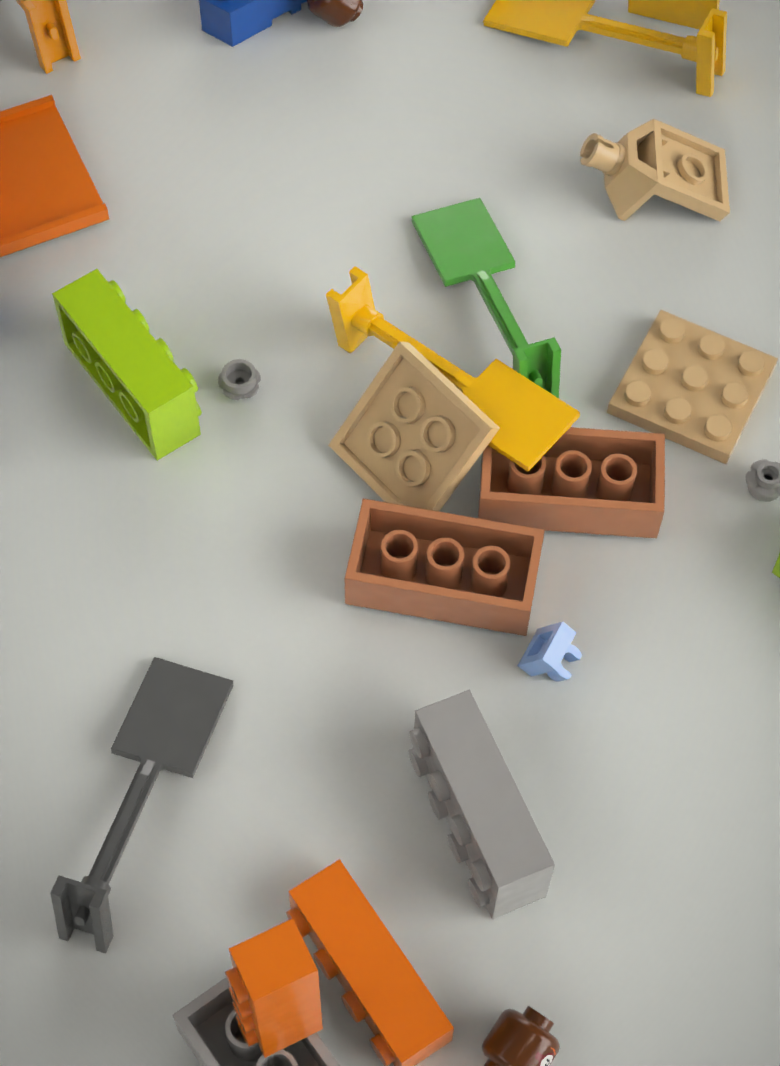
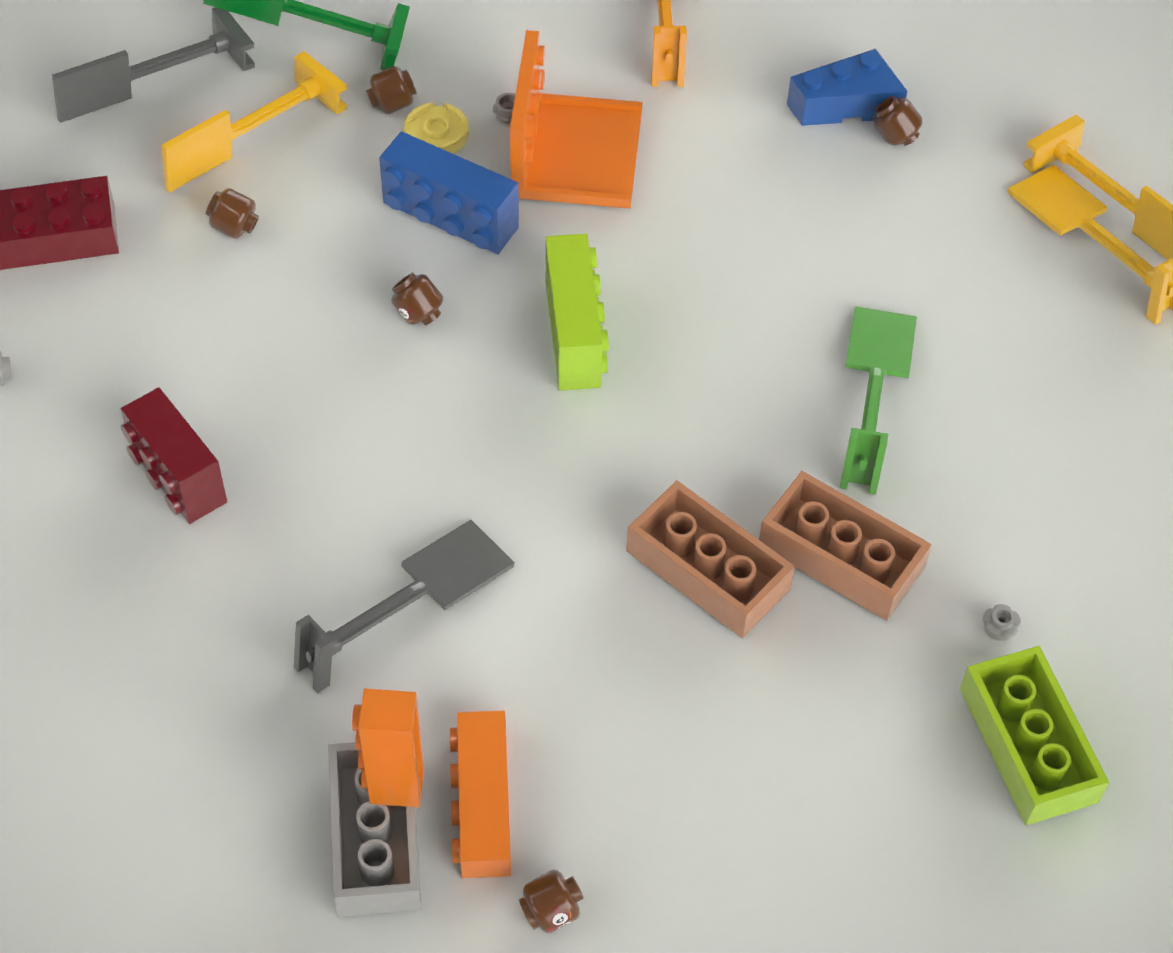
camera: 30 degrees right, 5 degrees down
light grey plate [218,359,261,400] -> none
yellow piece [326,266,580,471] -> none
tan plate [328,342,500,511] -> none
light grey brick [409,689,555,919] -> none
light blue tile [517,621,582,682] -> none
tan plate [580,119,730,221] -> none
tan plate [607,309,778,464] -> none

